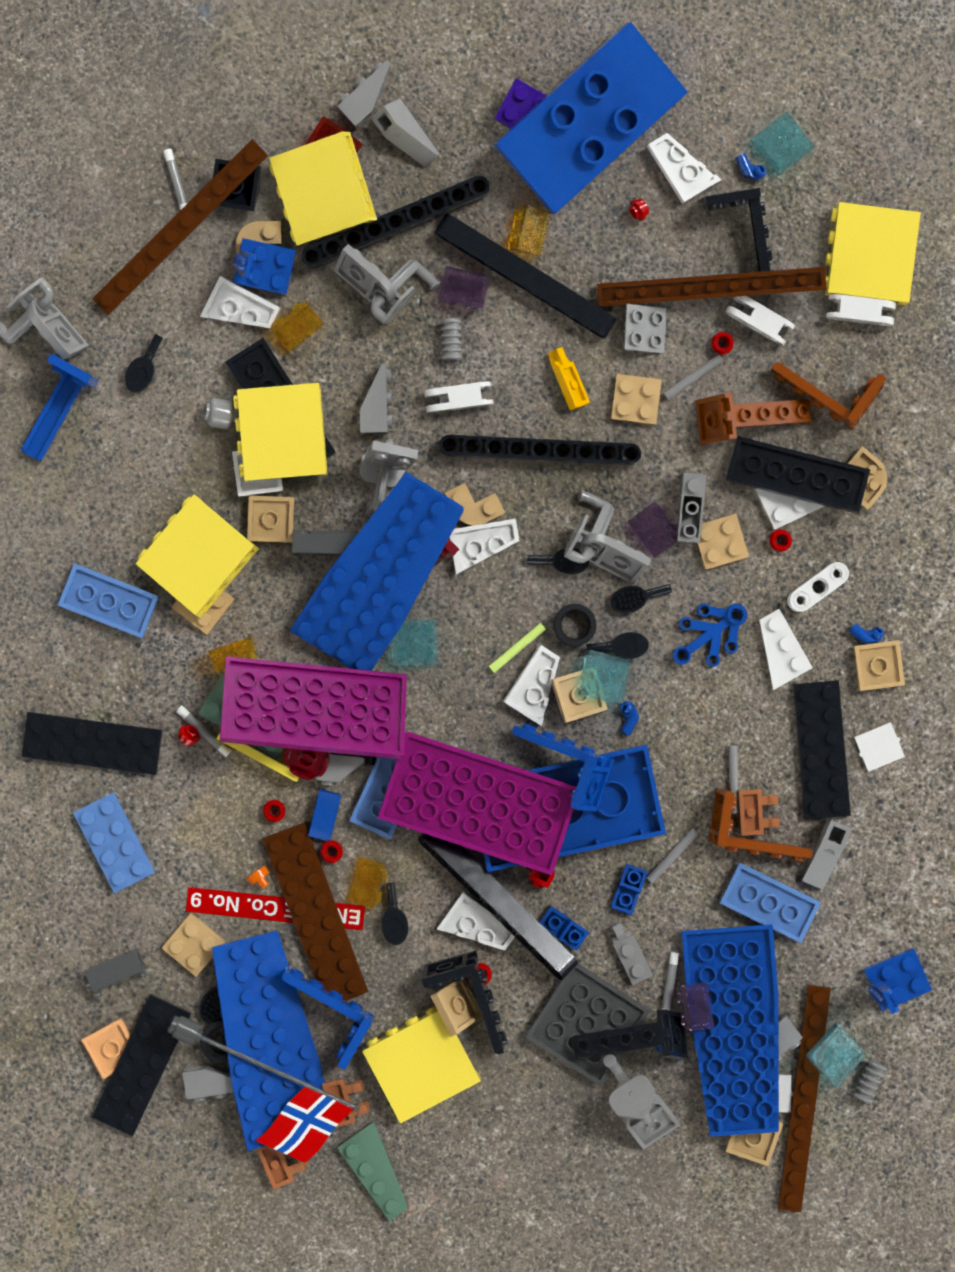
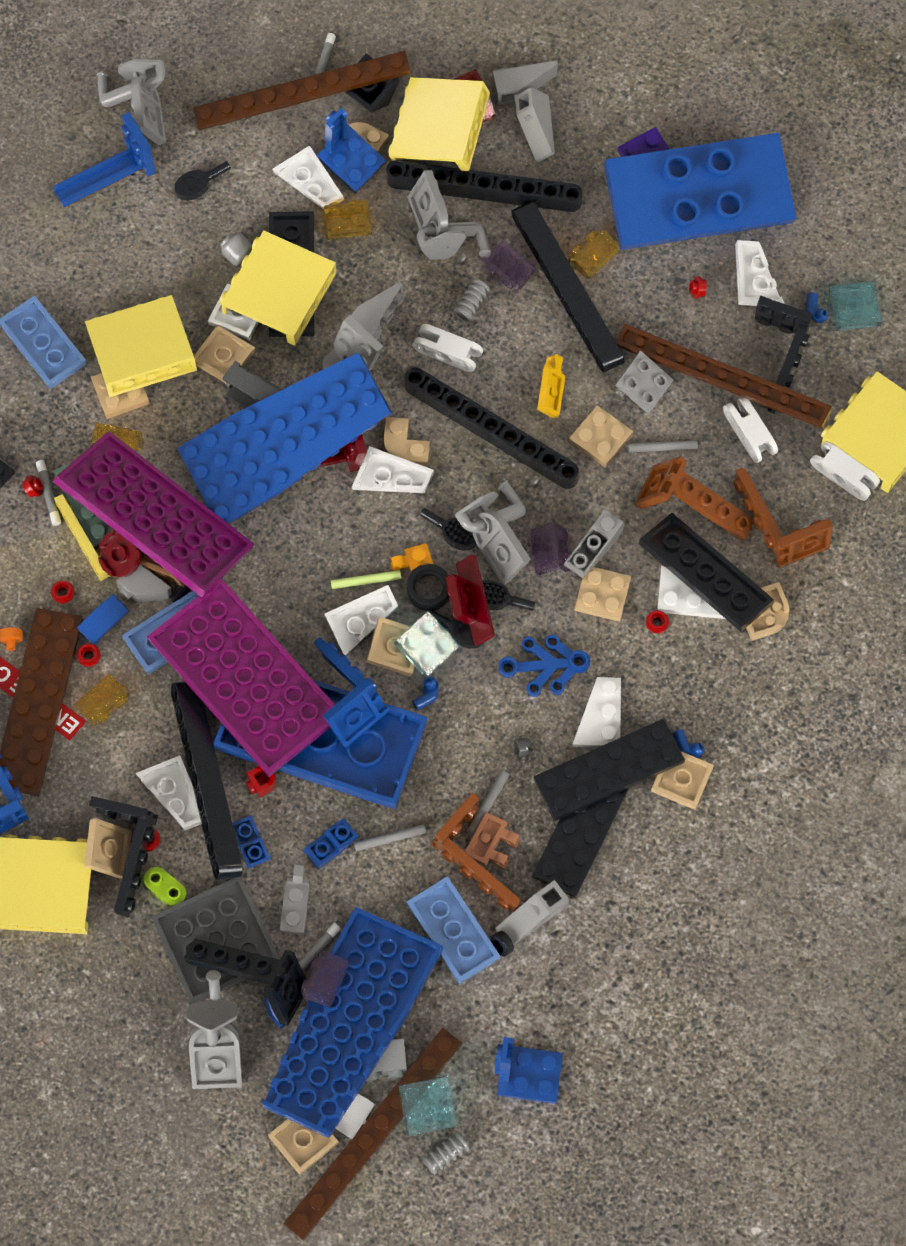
camera: 30 degrees right, 20 degrees down
black piece [382,882,409,945] -> none
clear light blue plate [392,619,438,666] -> none
red plate [711,332,734,355] -> none
white piece [787,562,849,612] -> none
white piece [854,722,905,772] -> none
none -> lime plate [144,867,187,907]
none -> light orange plate [390,543,433,572]
none -> dark red bracket [446,554,495,646]
none -> black tile [491,931,514,957]
none -> dark grey hinge [514,738,533,758]
none -> black plate [534,719,685,821]

